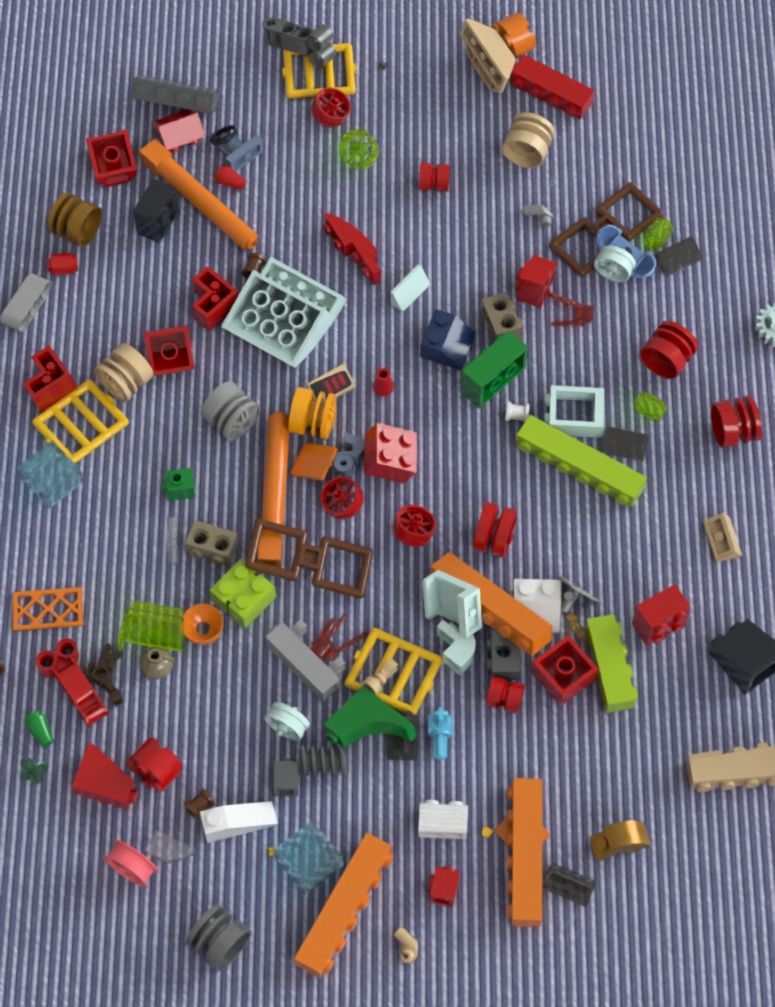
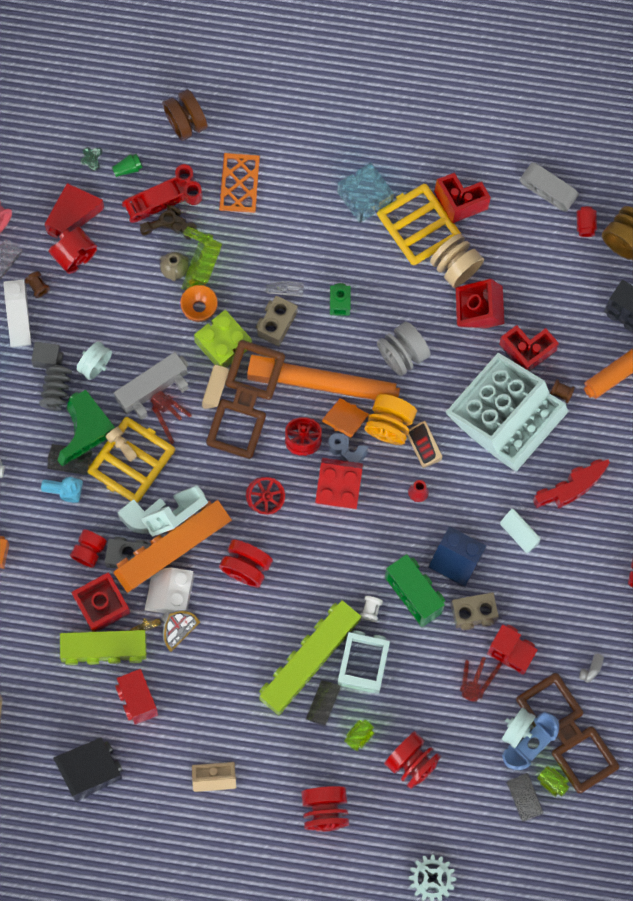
camera: 95 degrees right, 10 degrees up
none -> tan slope [202,365,229,409]

